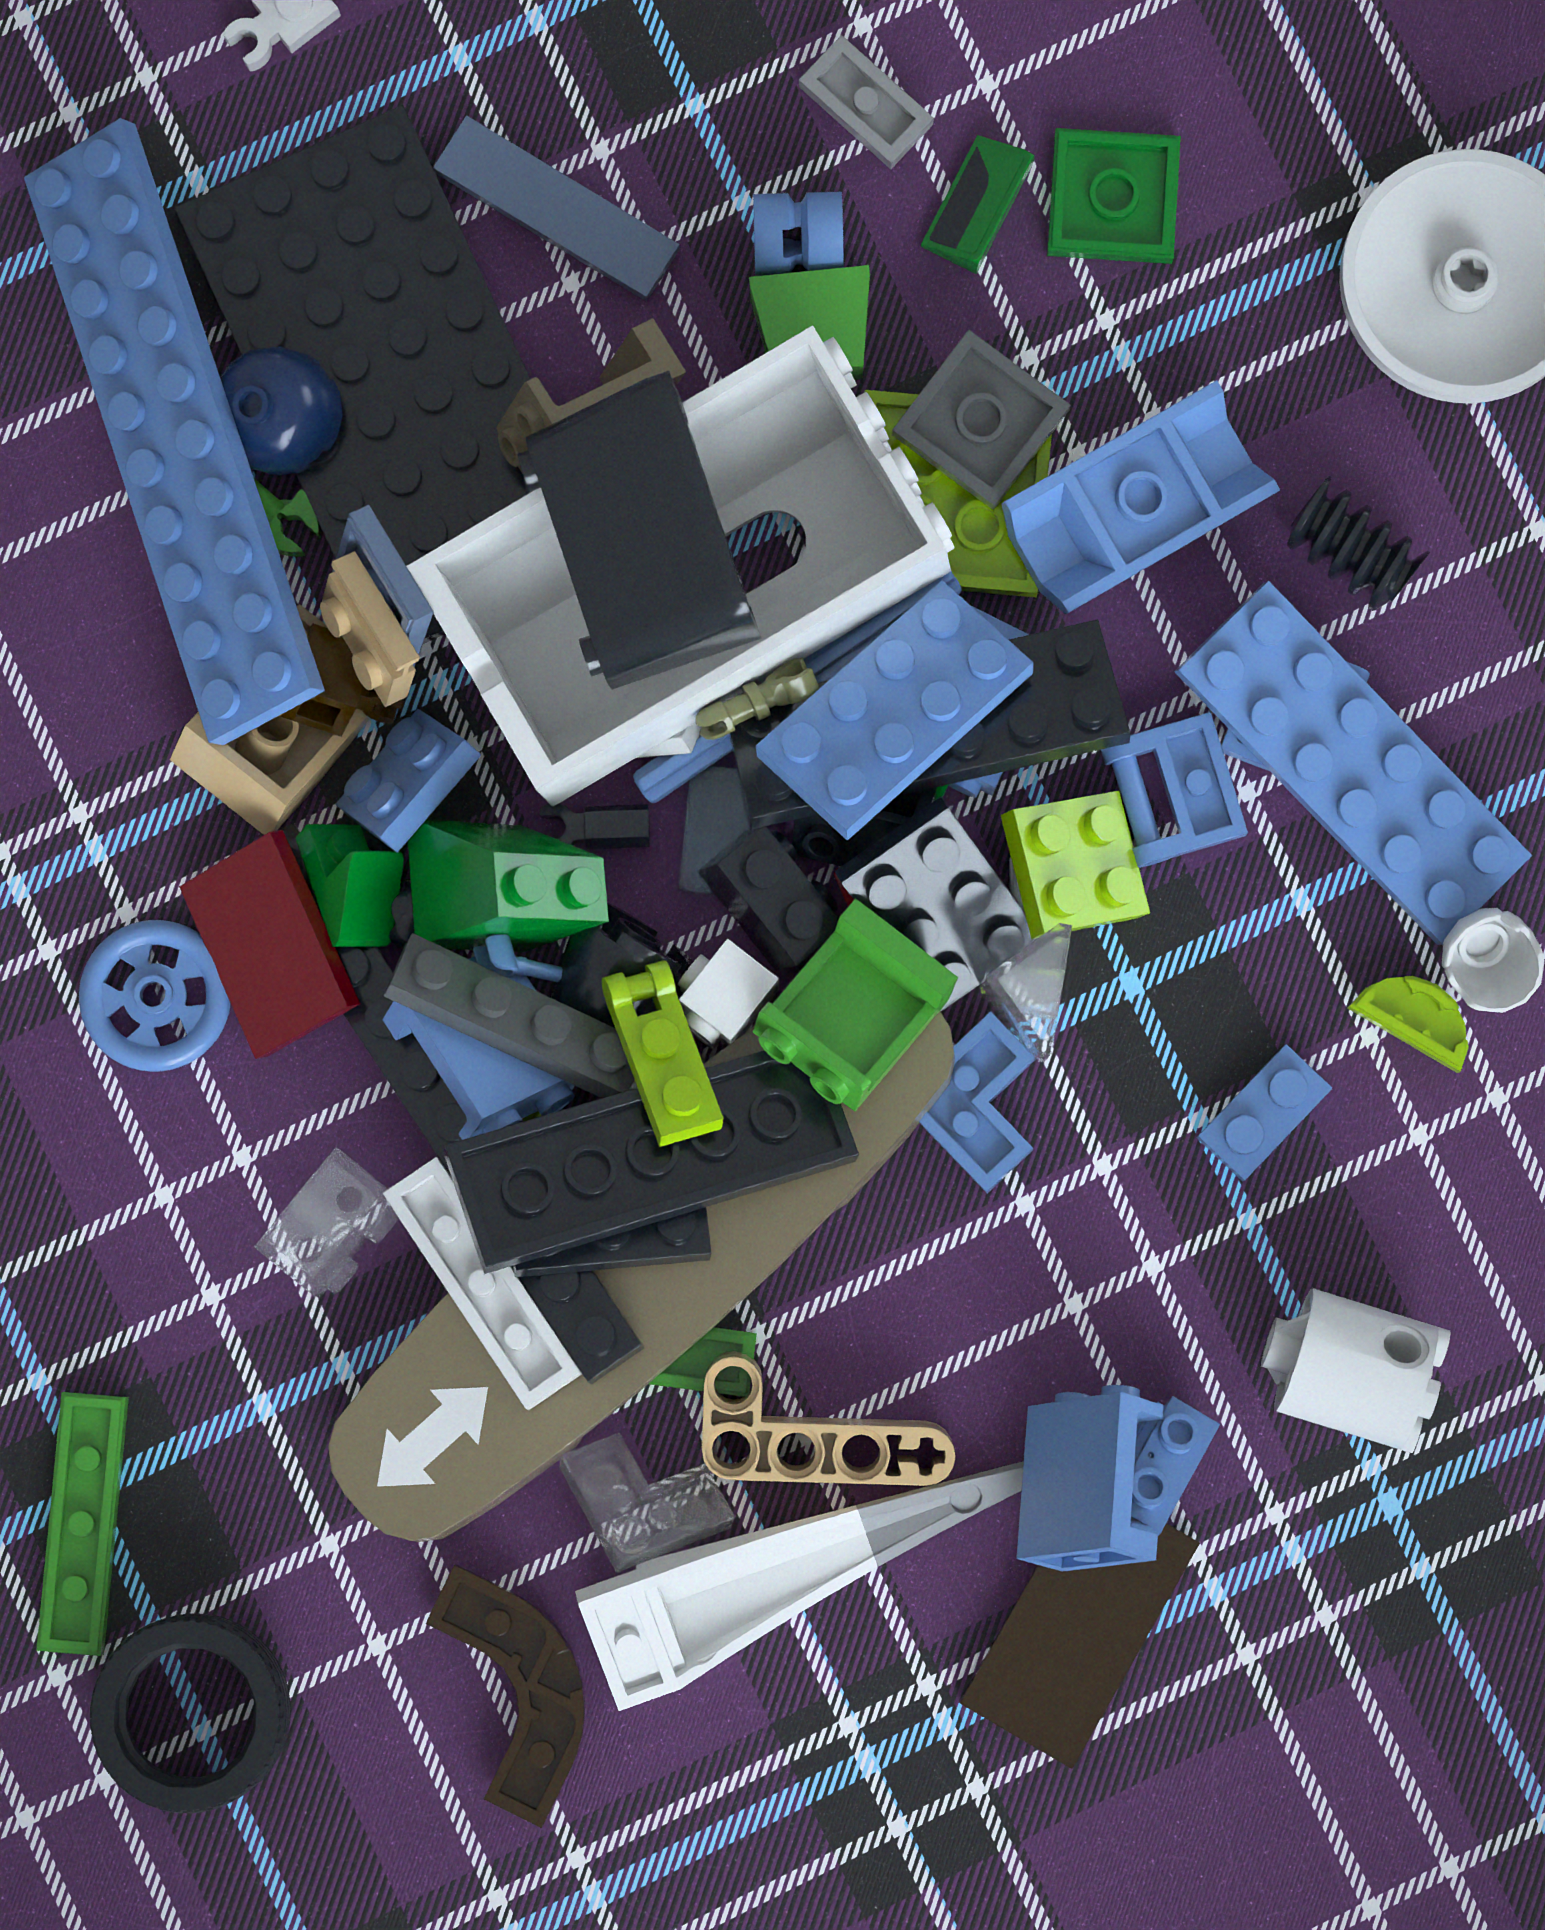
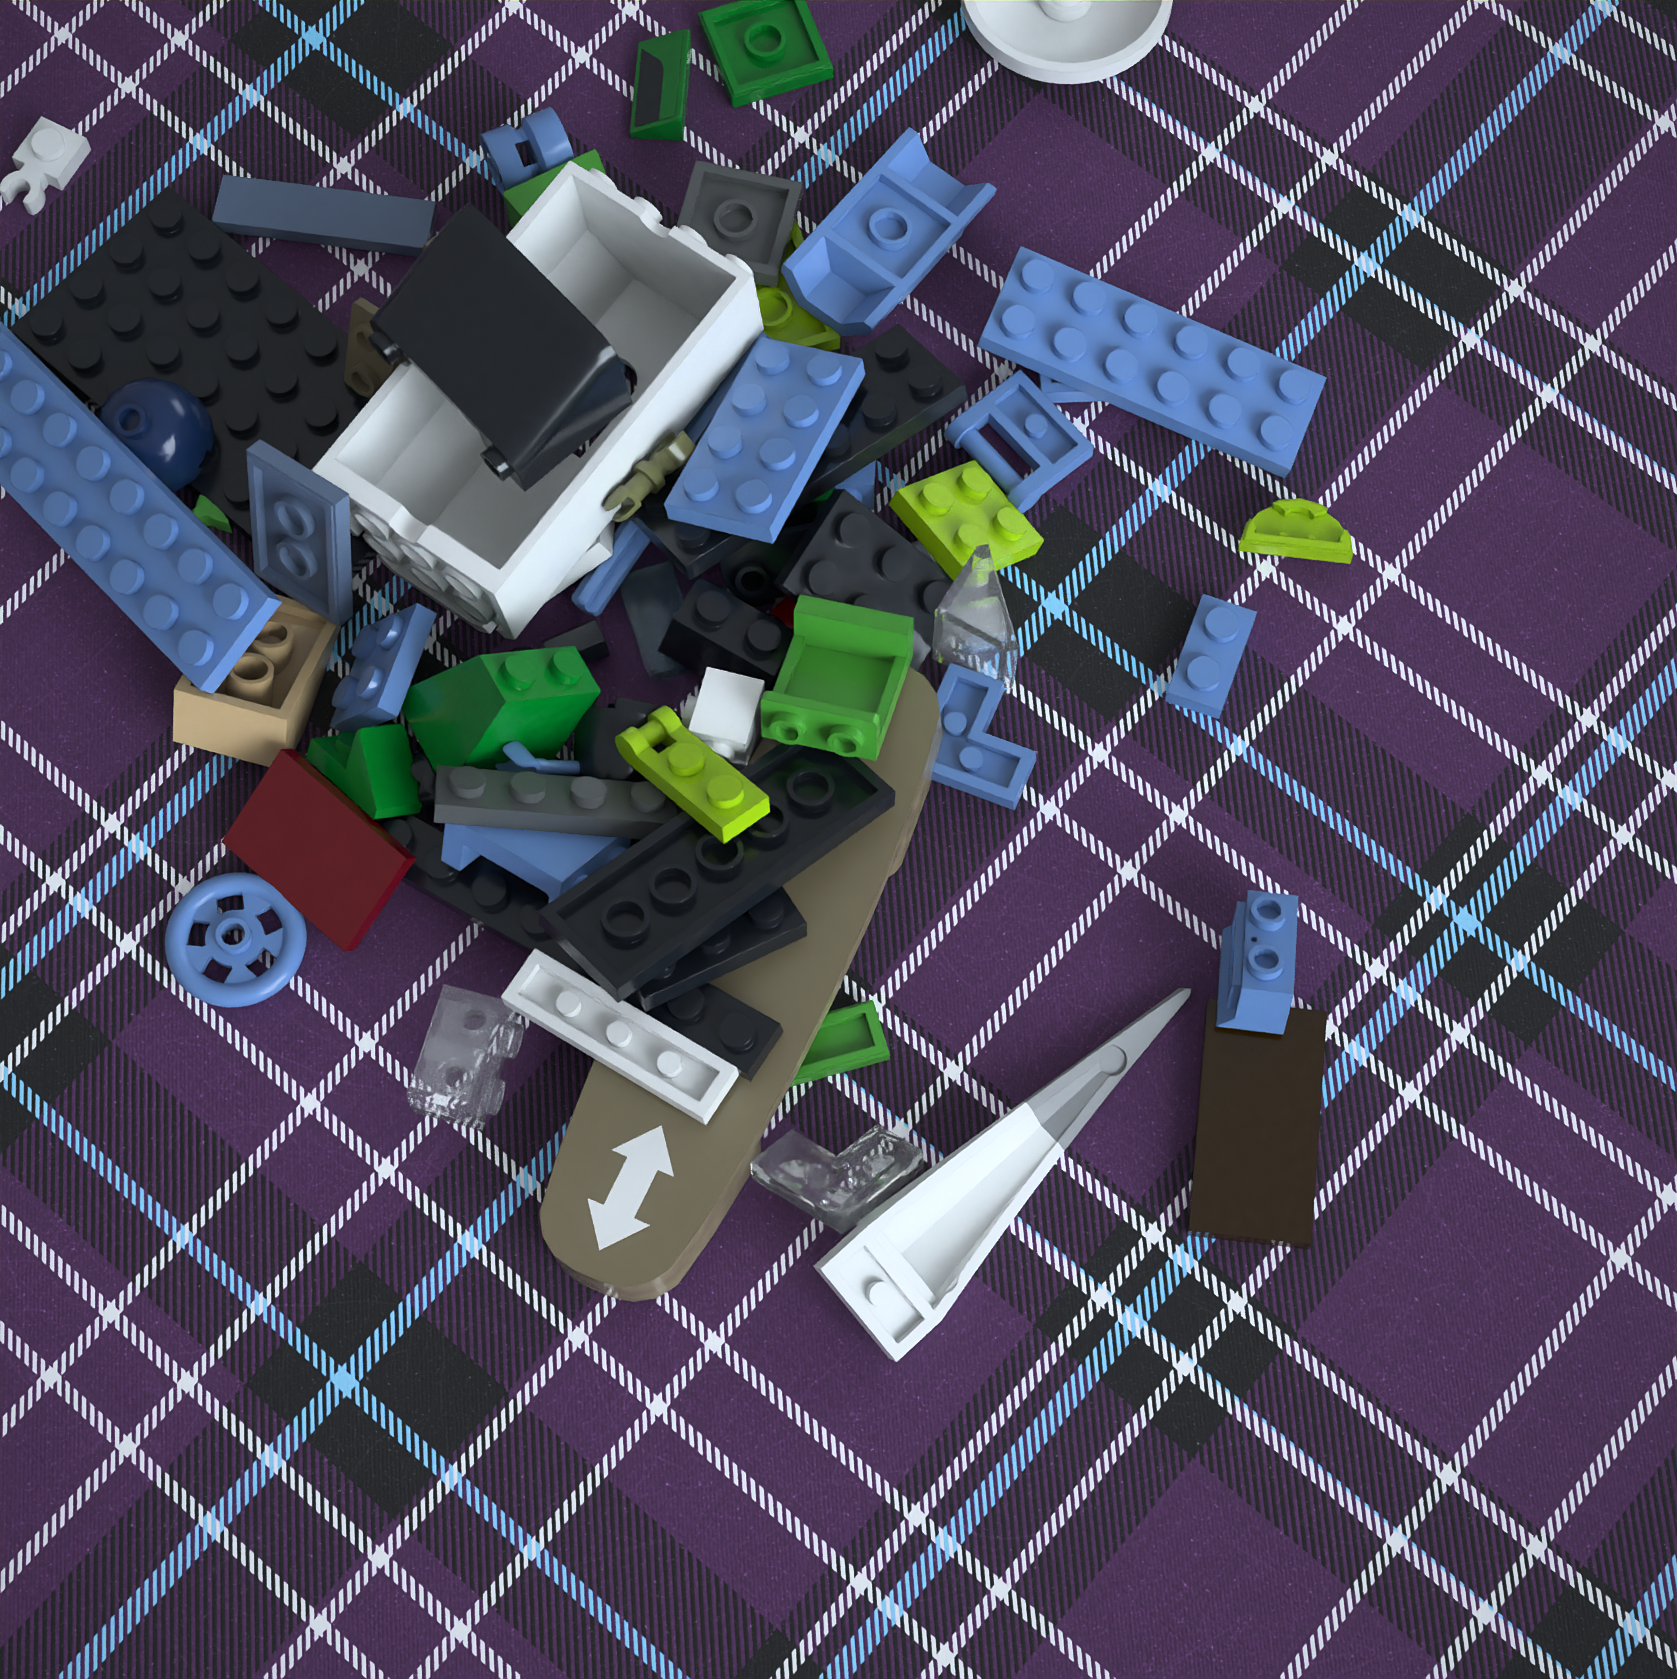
camera: 25 degrees left, 15 degrees down
bright green tile [36,1392,129,1656] -> none
black tyre [90,1613,291,1813] -> none
dark brown brick [281,623,404,737] -> none
tan plate [320,551,420,707] -> none
dark brown plate [425,1564,585,1828] -> none
tan beam [702,1351,955,1486] -> none
light grey plate [799,35,934,169] -> none
medium blue panel [1017,1385,1163,1572] -> none
white cylinder [1261,1289,1451,1453] -> none
black piece [1287,476,1430,611] -> none
white hair [1442,908,1544,1013] -> none

